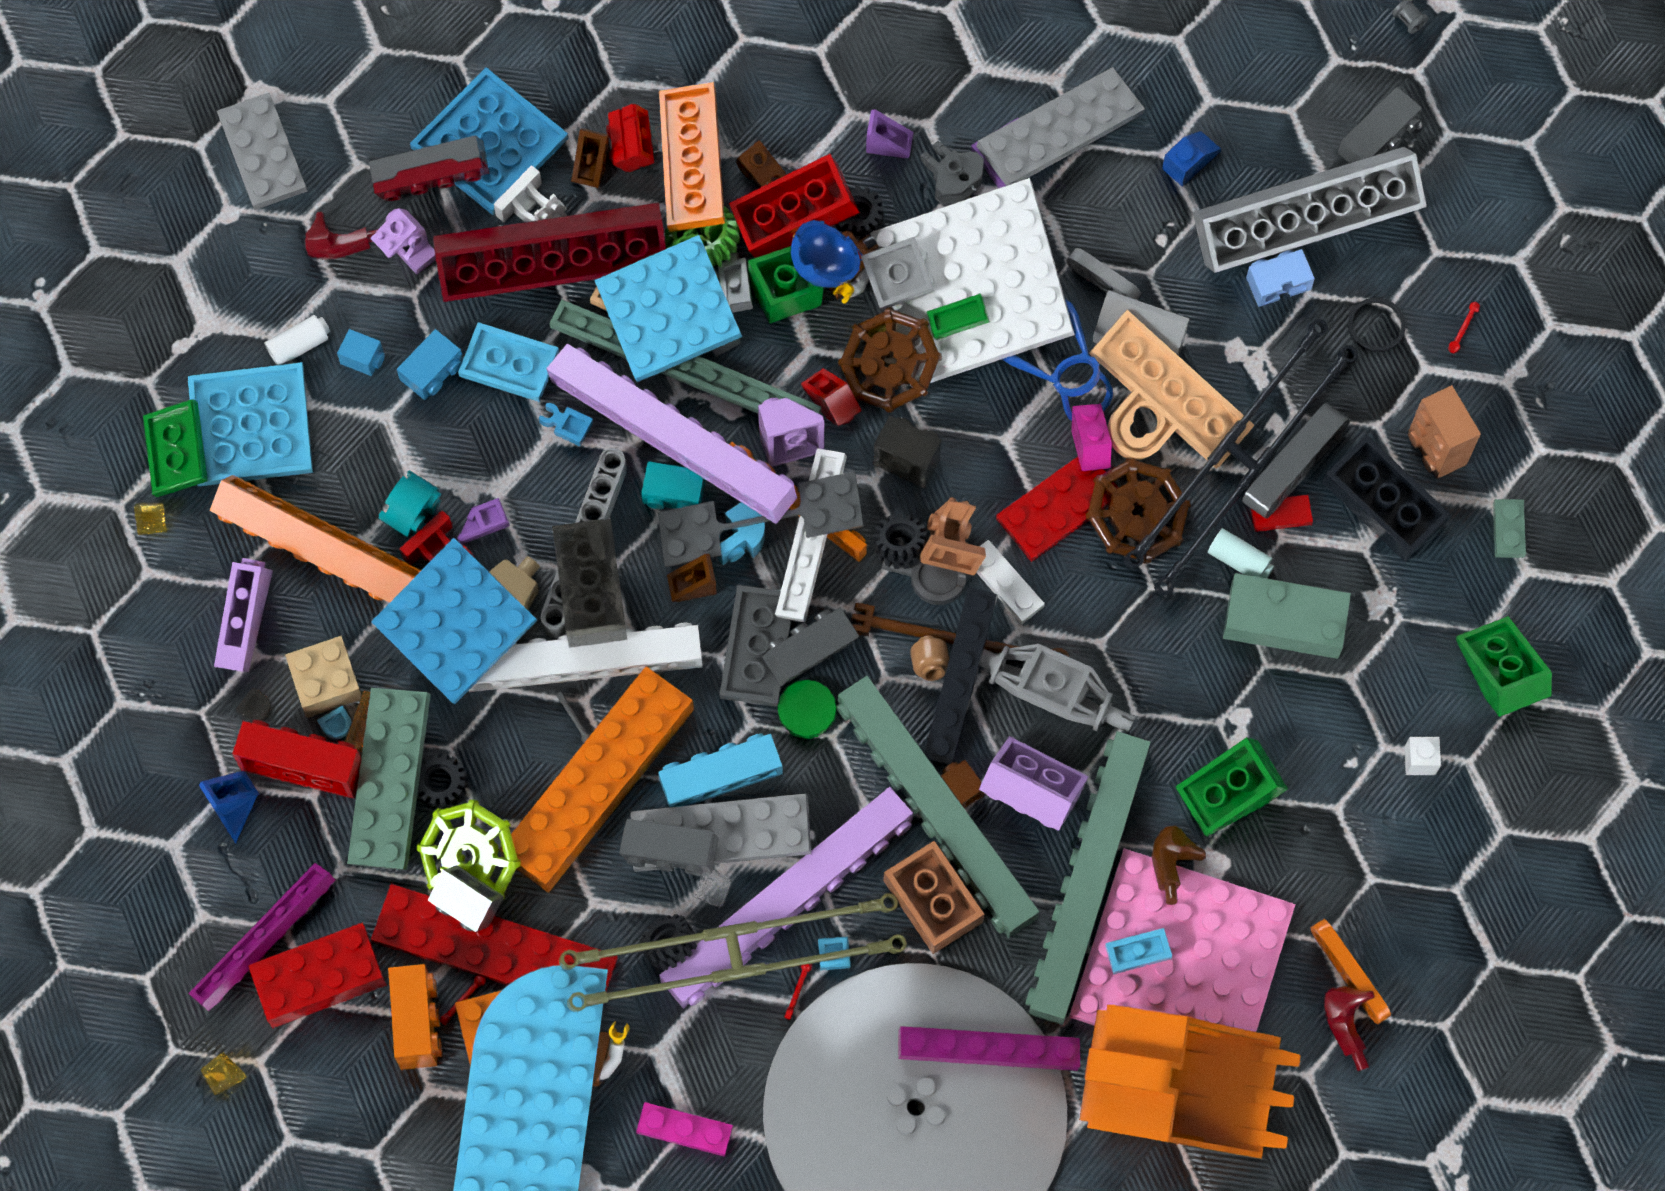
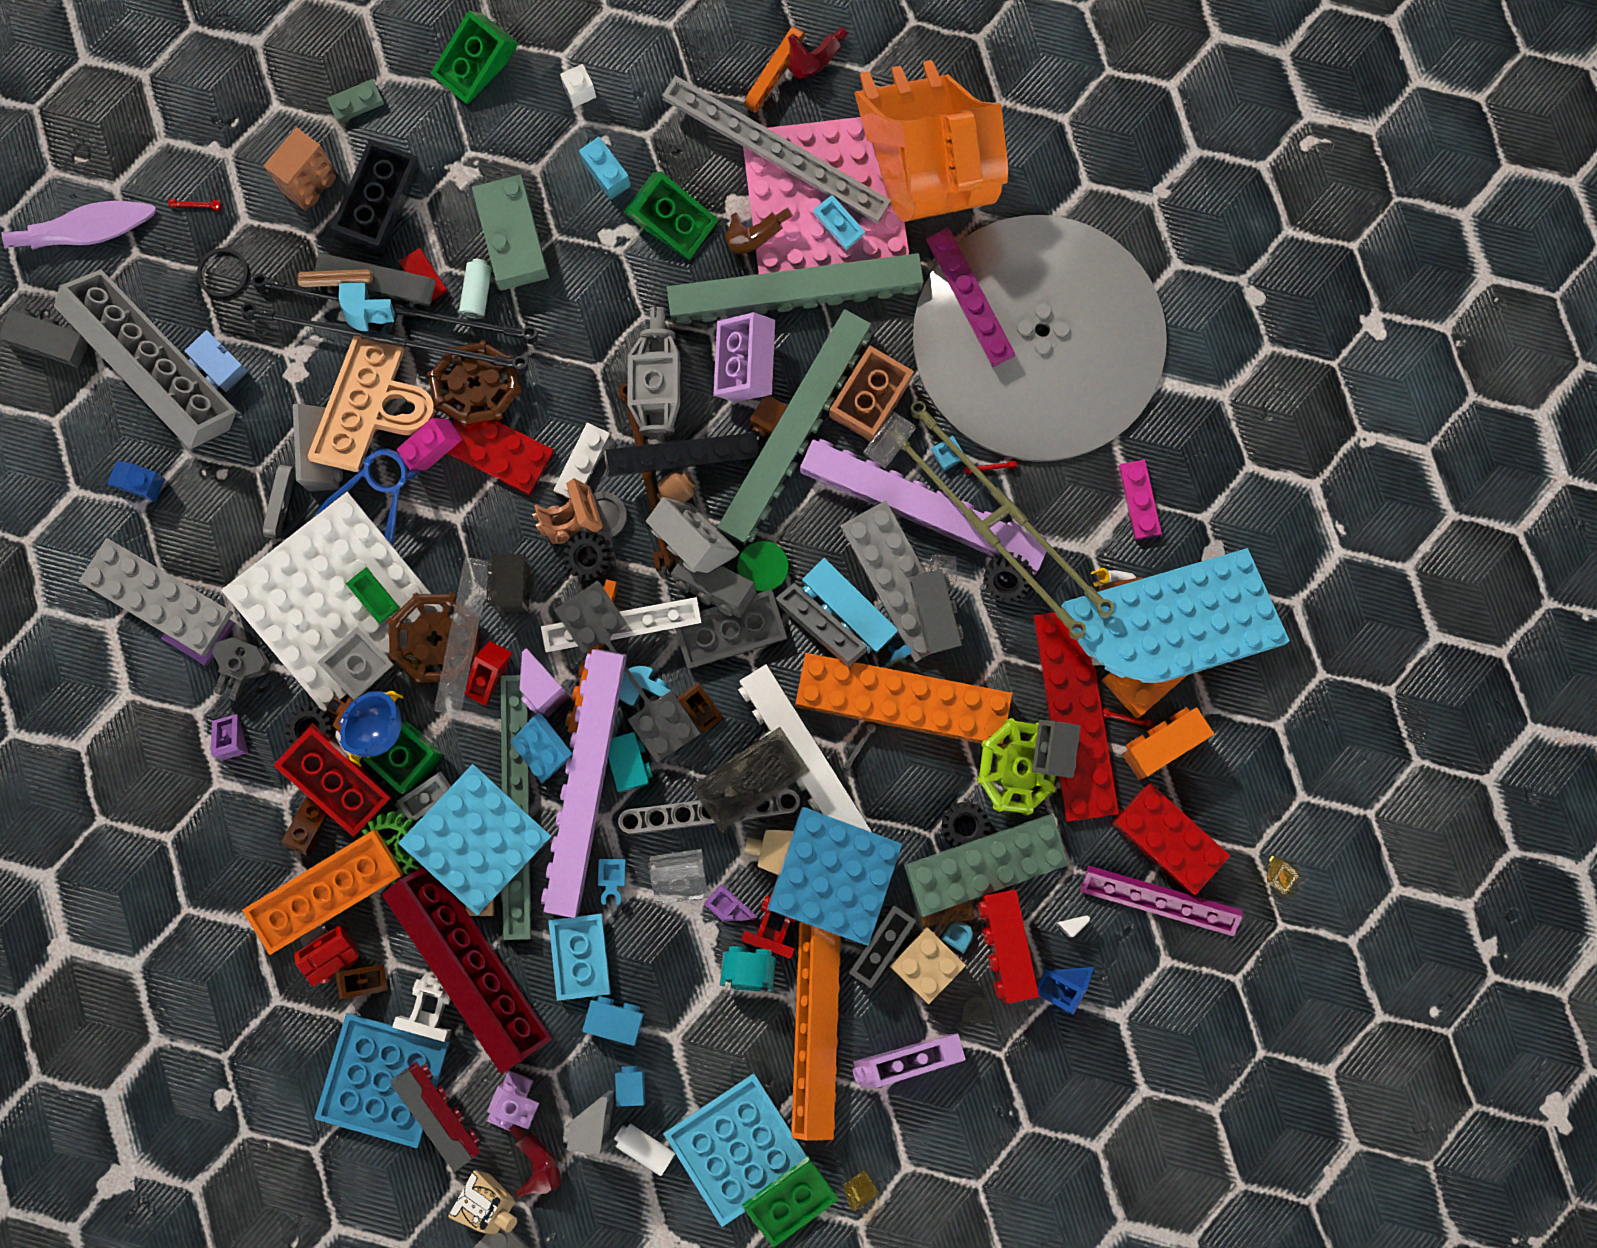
camera: 115 degrees left, 10 degrees up
none -> lavender animal [1,201,156,250]
none -> medium nougat axle [297,269,373,287]
none -> medium azure brick [339,283,395,332]
none -> clear tile [434,556,491,716]
none -> torso [448,1170,517,1235]
none -> dark azure plate [510,712,572,783]
none -> light grey slope [563,1090,615,1154]
none -> medium azure brick [578,137,631,200]
none -> light grey slope [646,497,739,573]
none -> clear bracket [649,849,709,905]
none -> light grey plate [662,75,891,224]
none -> dark grey plate [775,583,867,667]
none -> dark grey brick [849,906,916,988]
none -> clear tile [863,412,916,469]
none -> dark azure bar [882,645,911,669]
none -> white slope [1055,916,1091,937]

